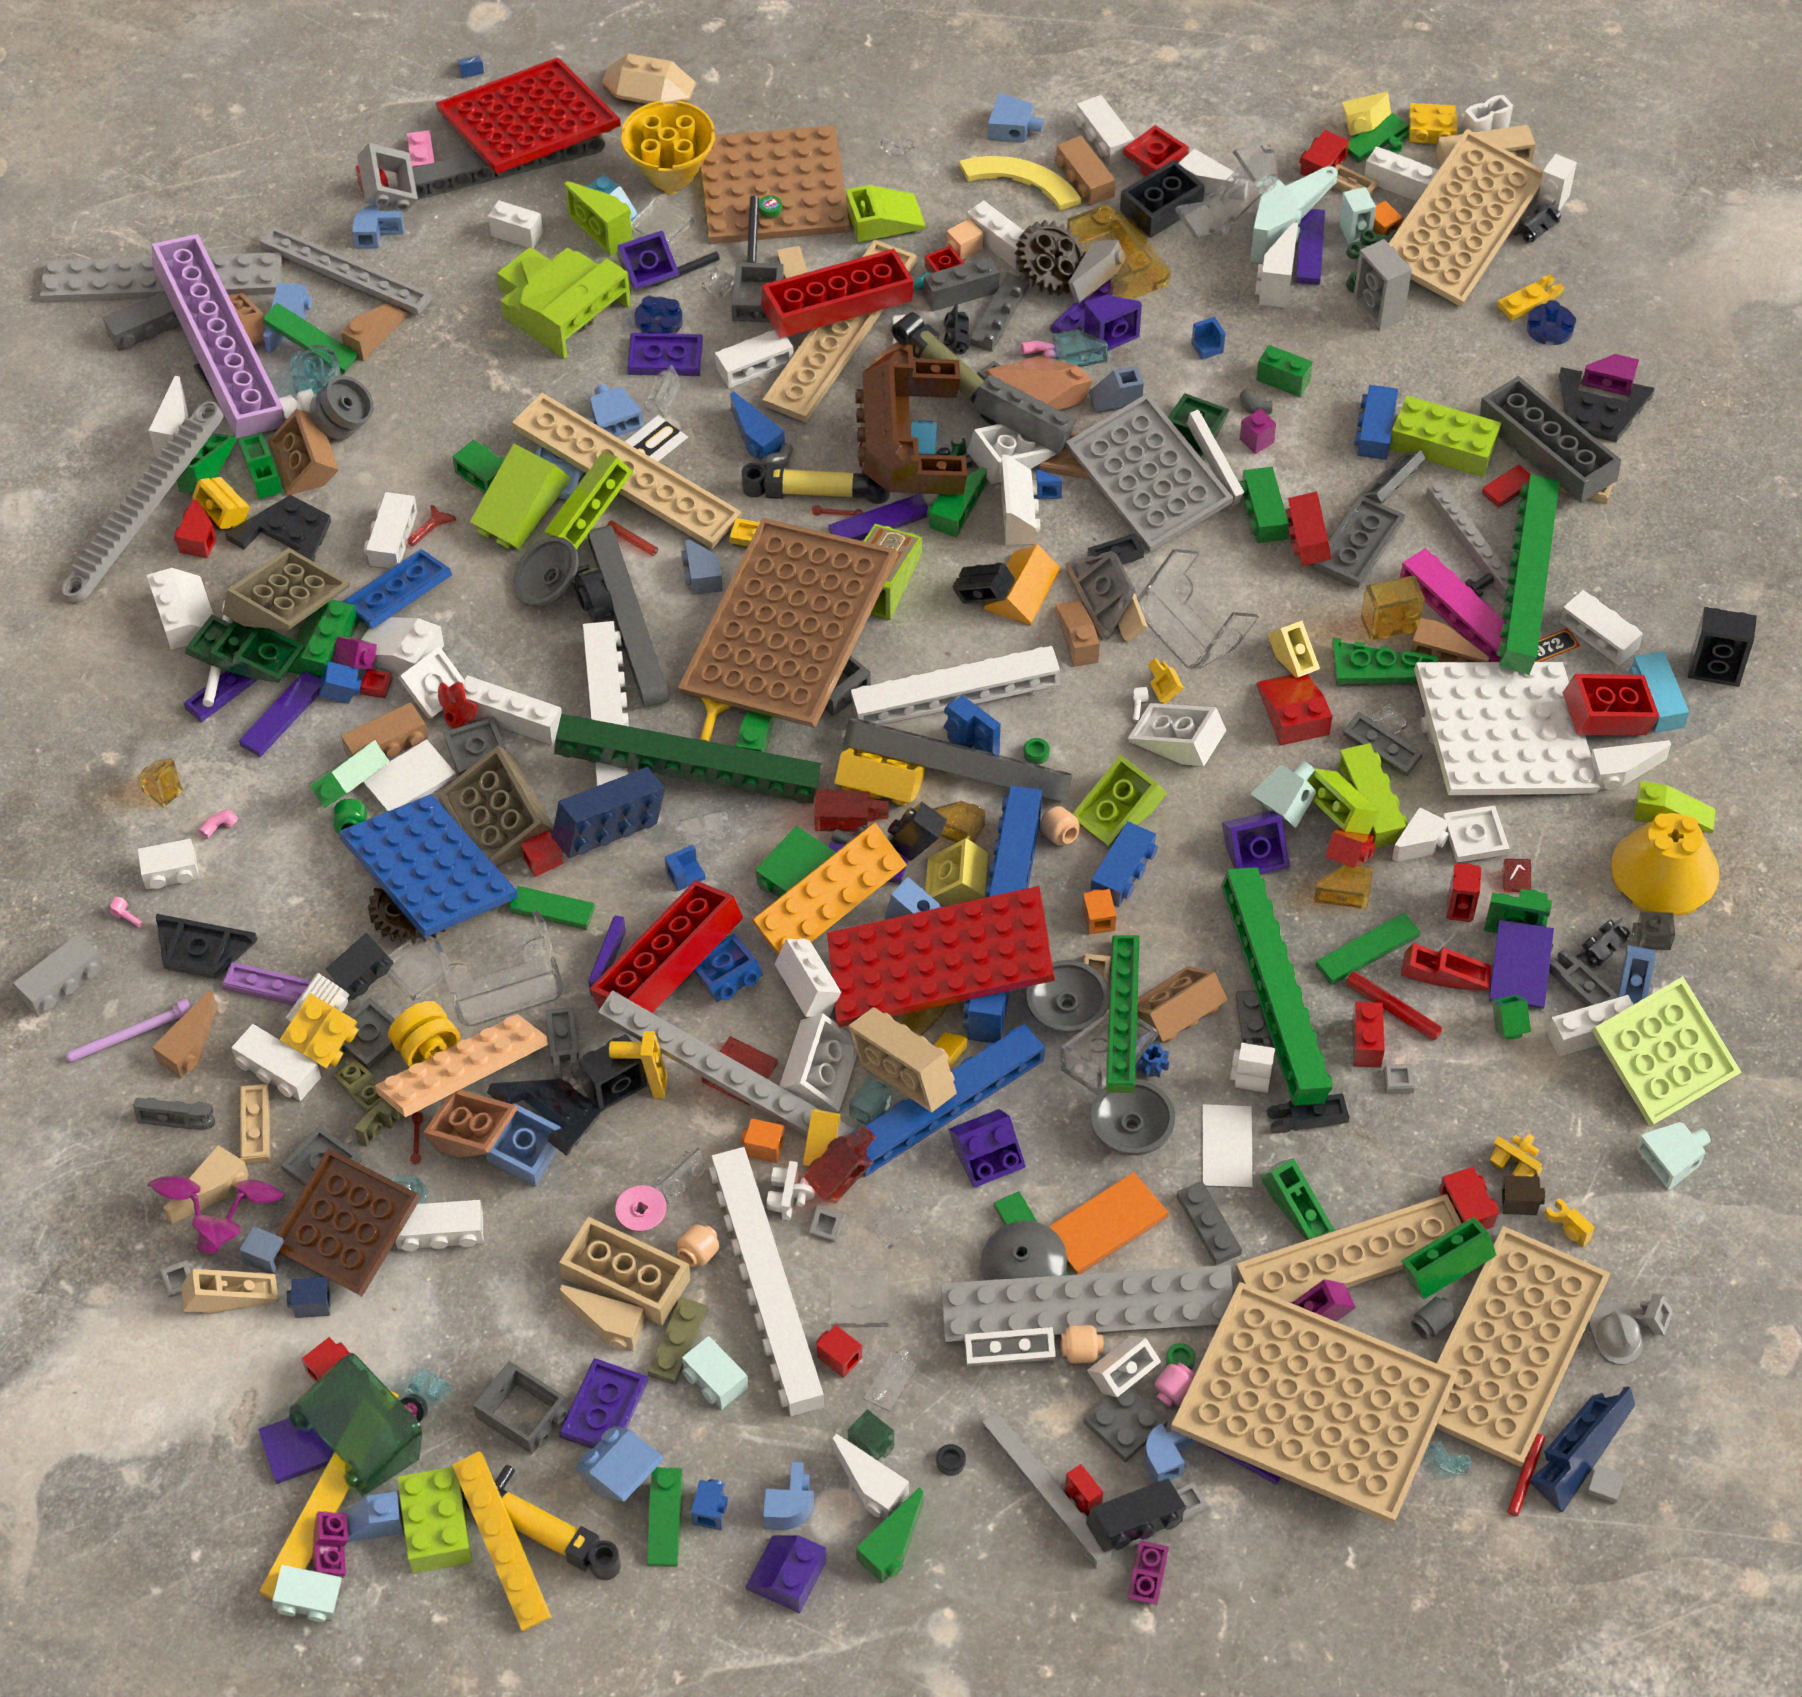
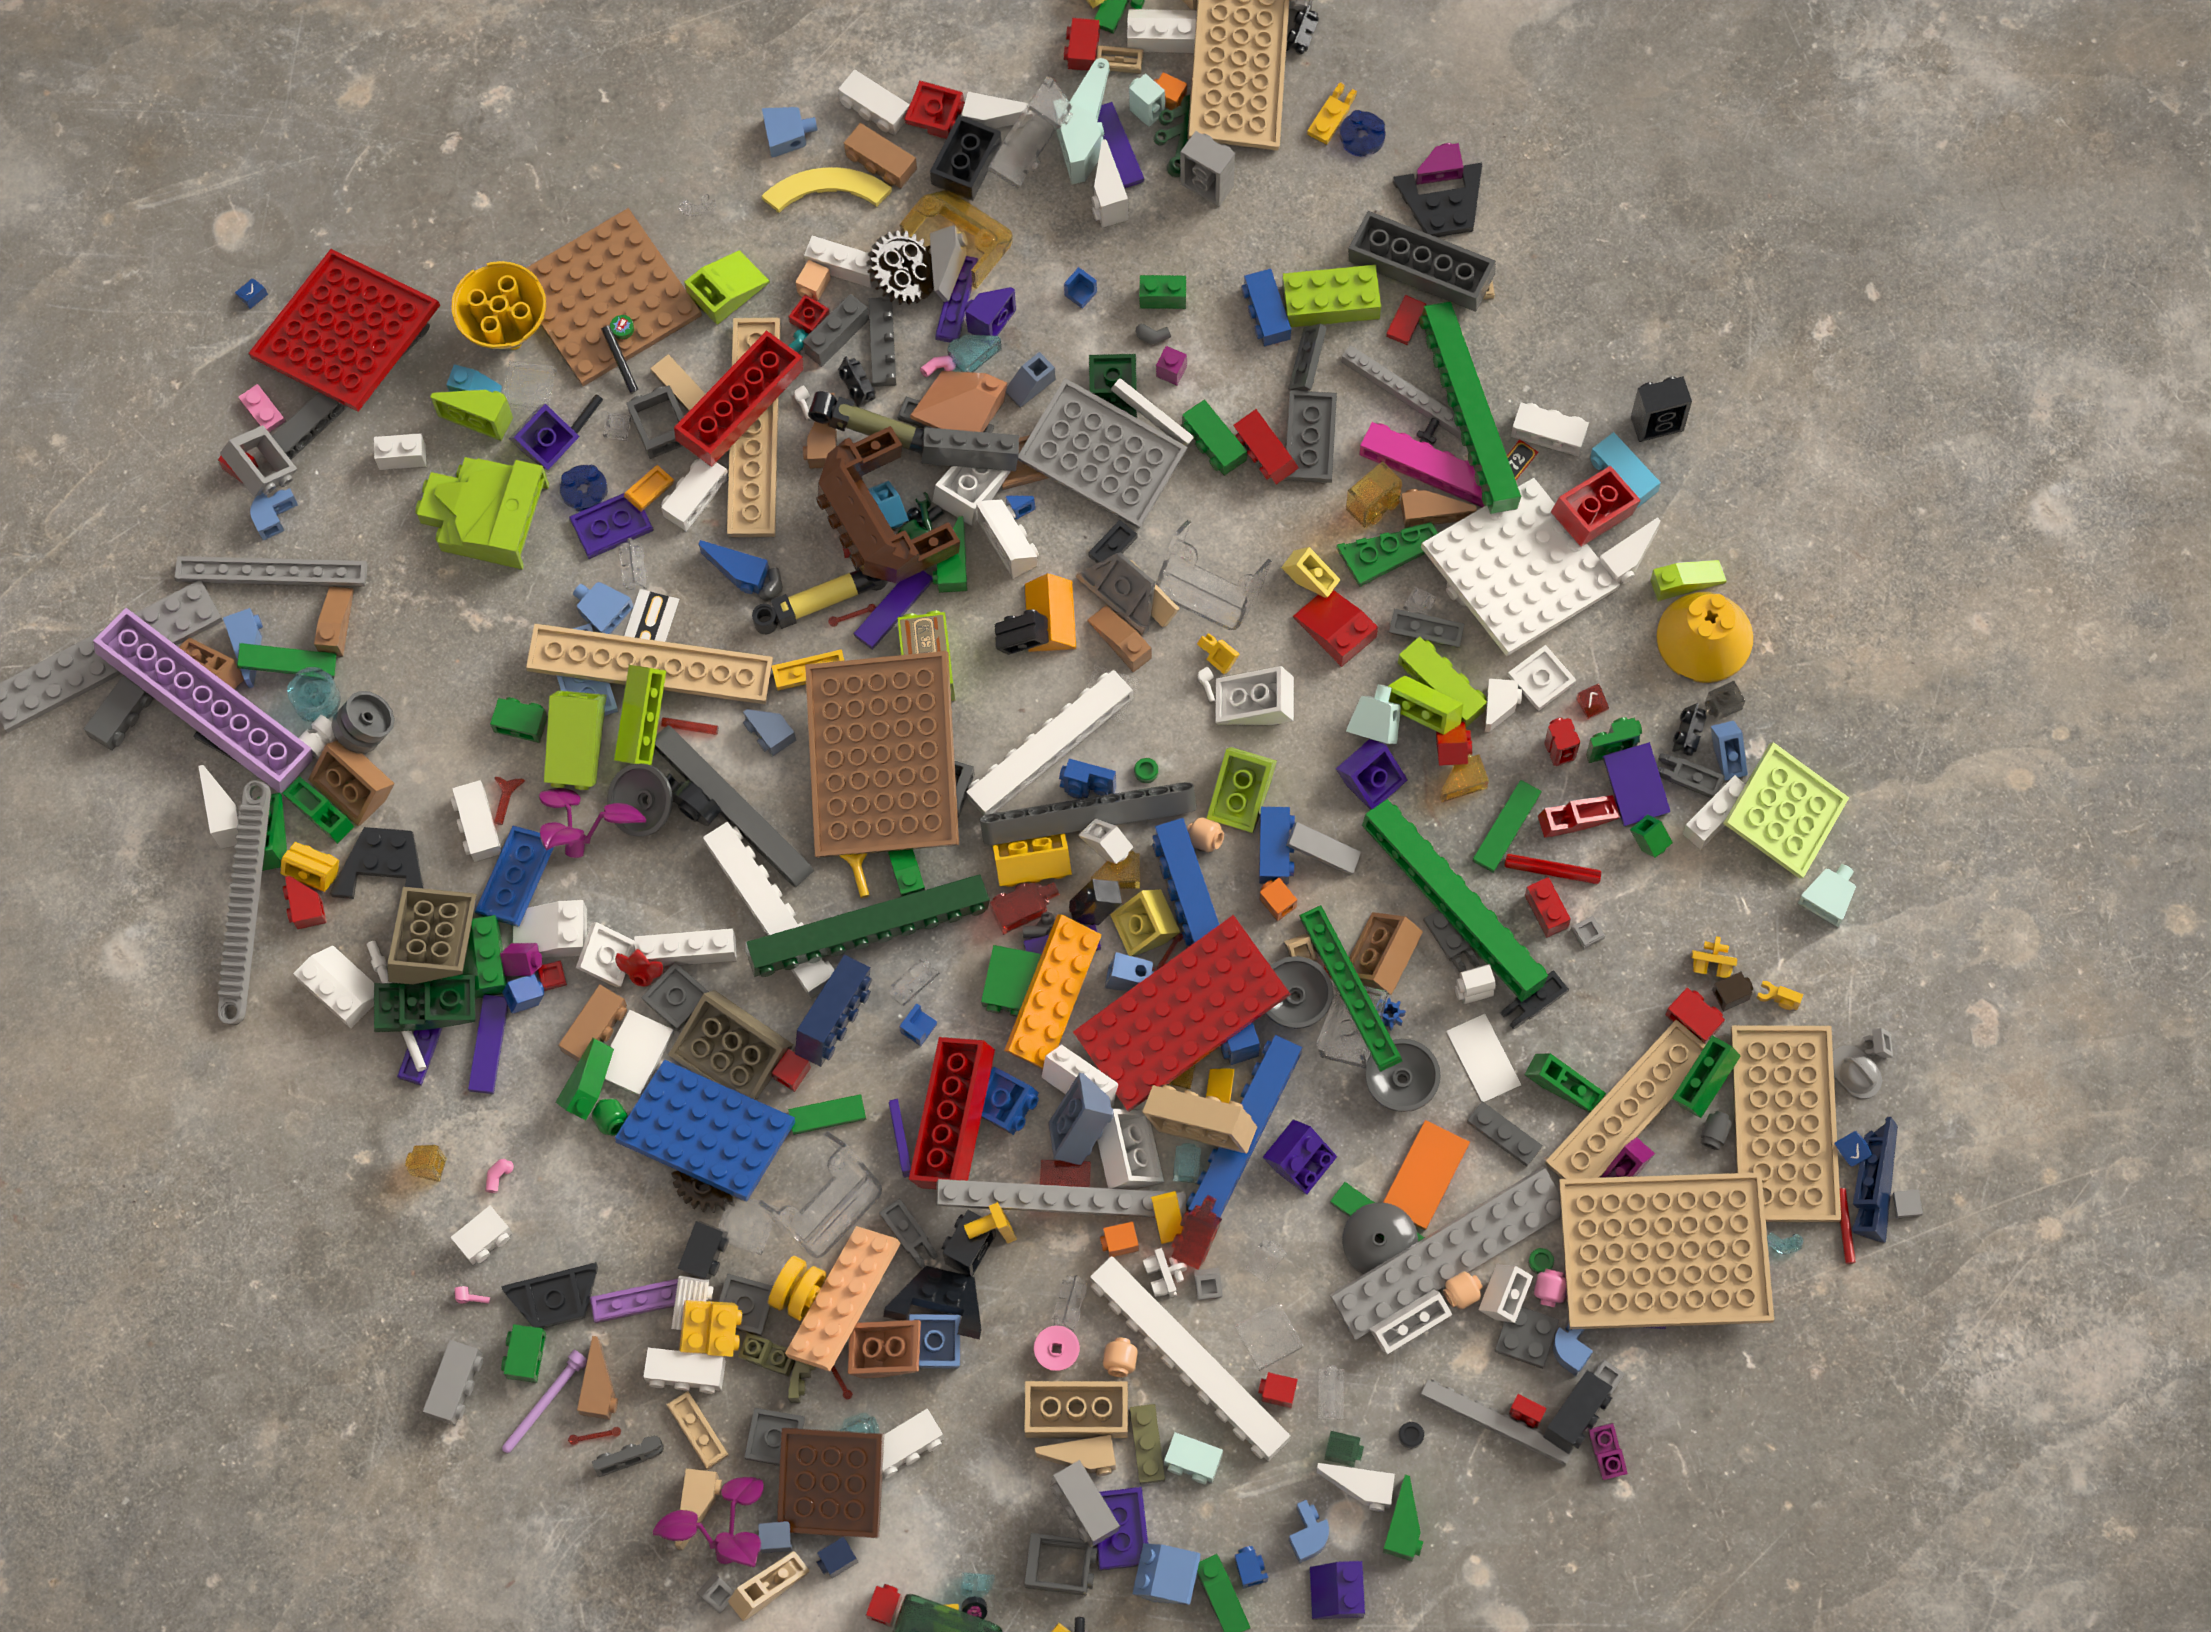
camera: 25 degrees left, 15 degrees up
tan wedge [602,53,696,104] -> none
none -> green brick [501,1324,546,1383]
none -> magenta plant [539,788,646,858]
none -> clear red hinge [568,1427,621,1445]
none -> light orange tile [624,465,674,512]
none -> sand blue slope [1048,1073,1114,1165]
none -> light grey wedge [1050,1460,1120,1547]
none -> white slope [1079,819,1133,864]
none -> light grey tile [1286,822,1361,875]
none -> blue slope [1835,1131,1872,1167]

